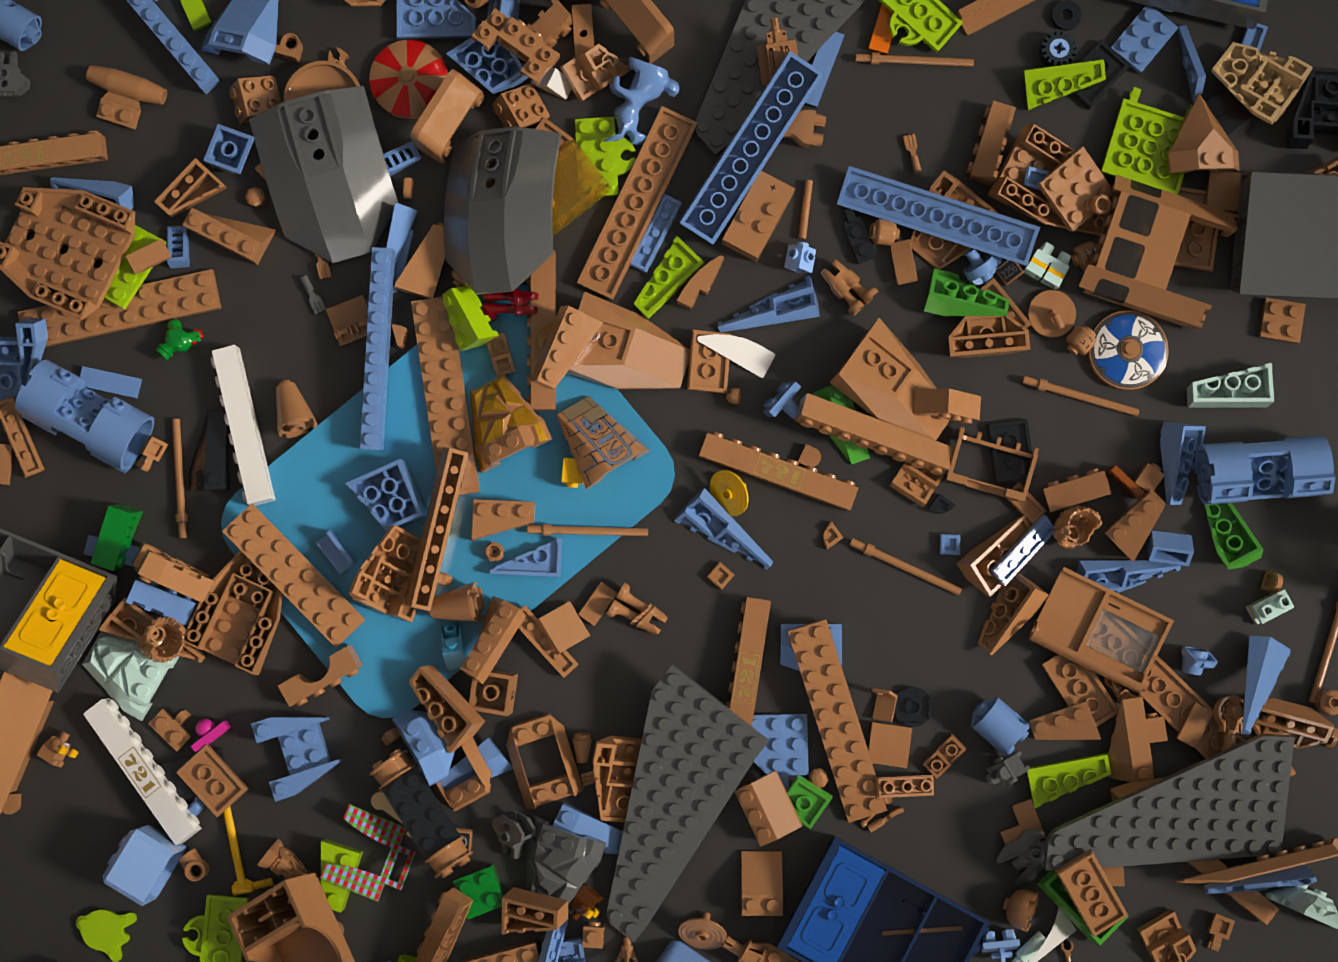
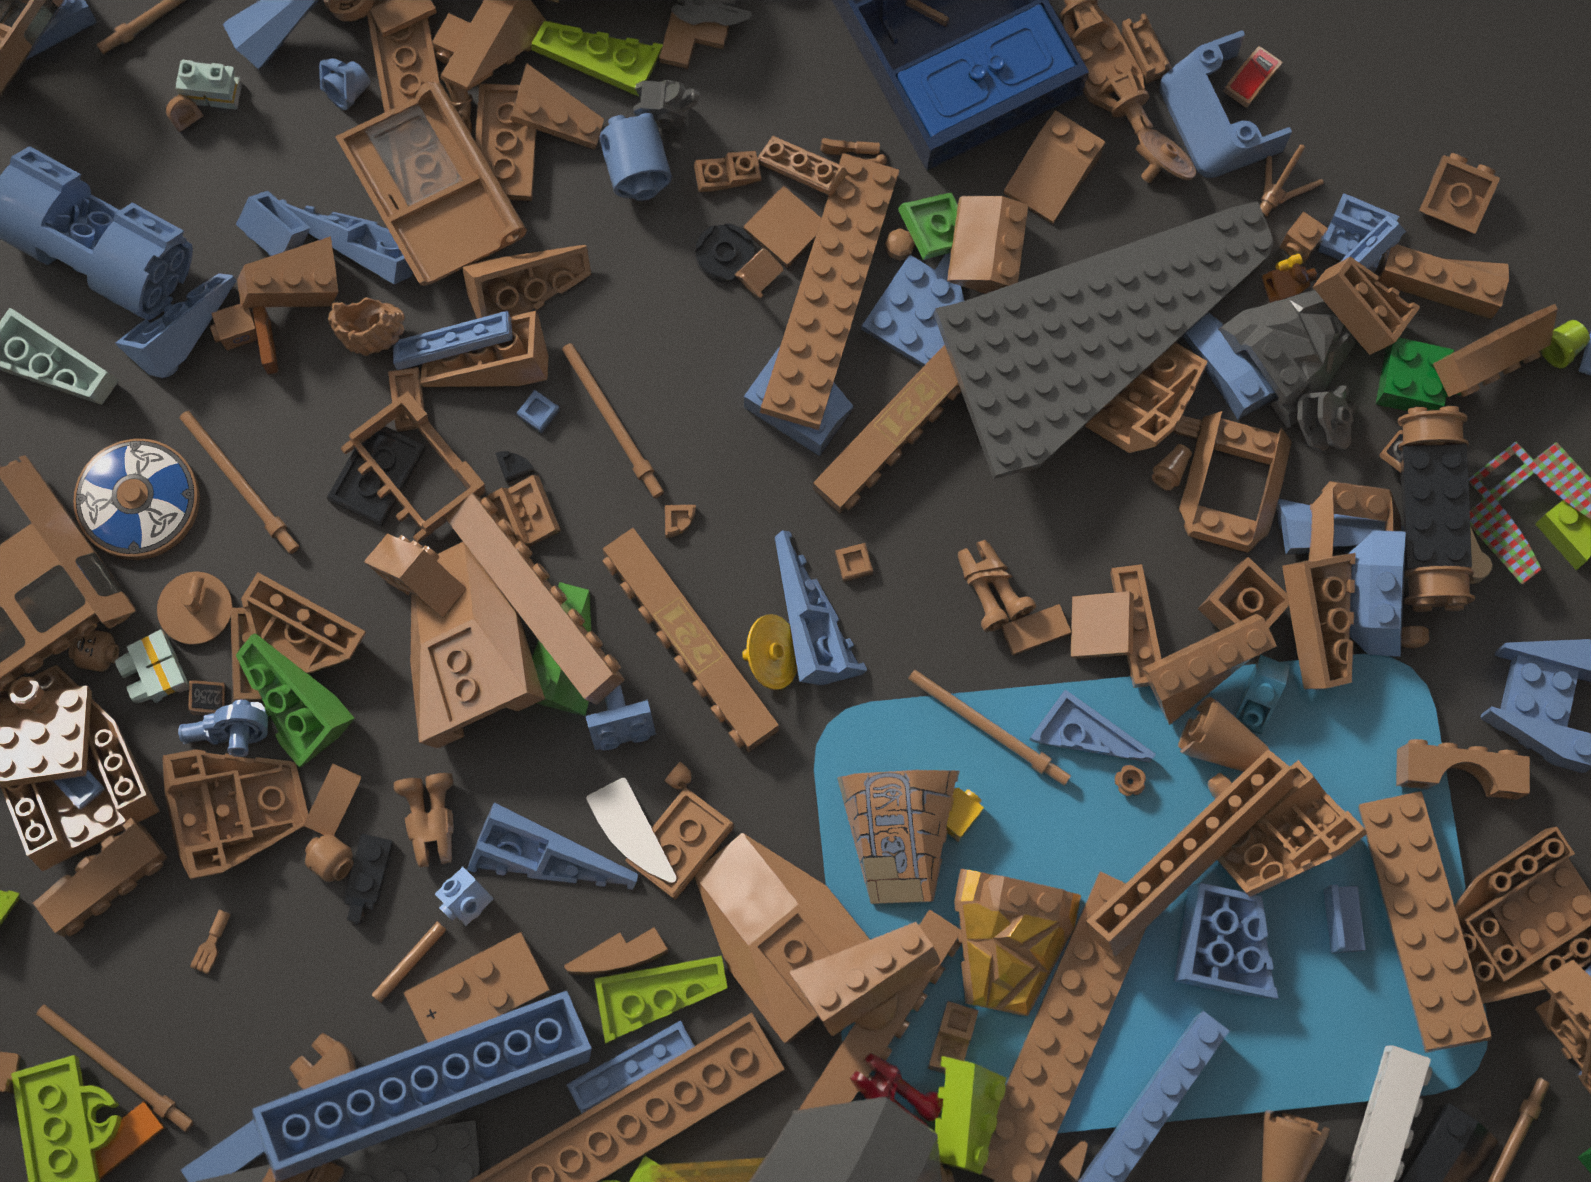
camera: 150 degrees left, 10 degrees down
medium nougat wedge [472,499,536,541] -> none
medium nougat tile [798,444,821,467] -> none
medium blue plate [837,166,1040,266] -> none
medium nougat wedge [1043,468,1113,512] -> none
medium nougat head [1066,325,1096,355] -> none
bright green wedge [1204,503,1264,570] -> none

